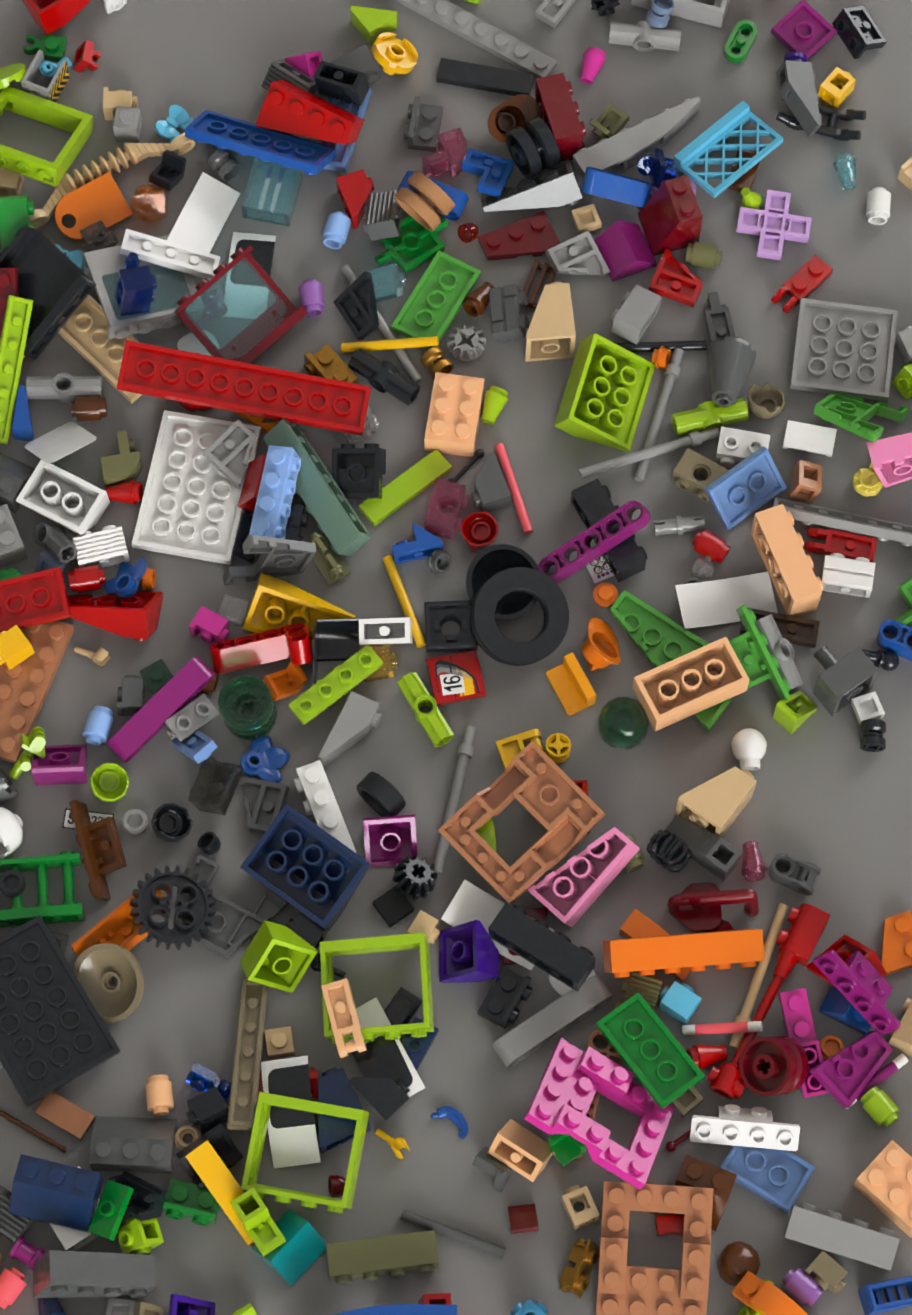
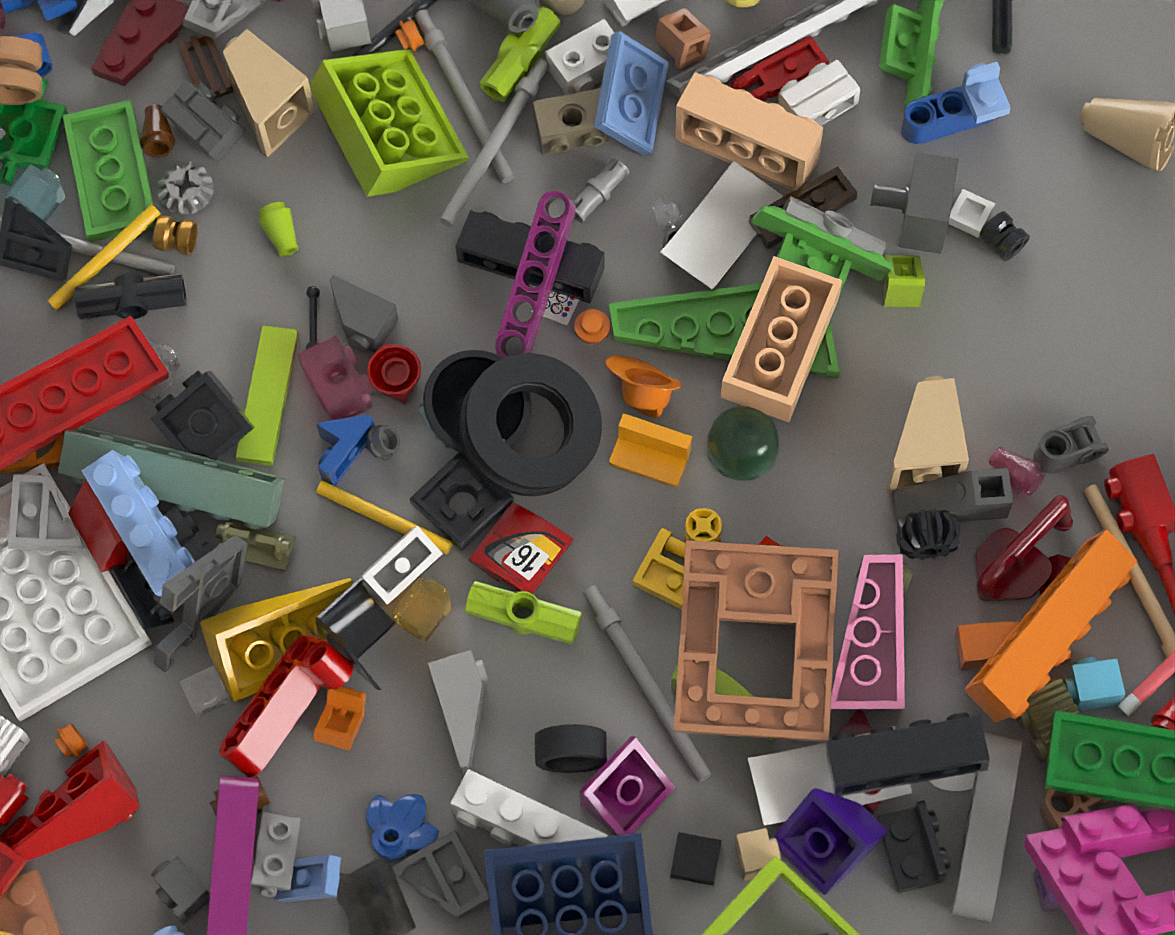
camera: 40 degrees left, 0 degrees up
tan hand [74,646,111,667] -> none
blue plate [104,557,147,598] -> none
clear green plate [140,658,173,695] -> none
dark pink brick [189,606,231,643] -> none
clear green wheel [218,675,277,740] -> none
lime bracket [289,645,383,724] -> none
pearl gold bracket [304,344,358,384] -> none
black gear [392,854,438,900] -> none
light nougat brick [424,372,485,458] -> none
clear red hinge [458,222,479,243] -> none
coral bar [494,443,533,535] -> none
red brick [692,529,731,564] -> none
white piece [731,728,767,771] -> none
black bar [861,649,899,671] -> none

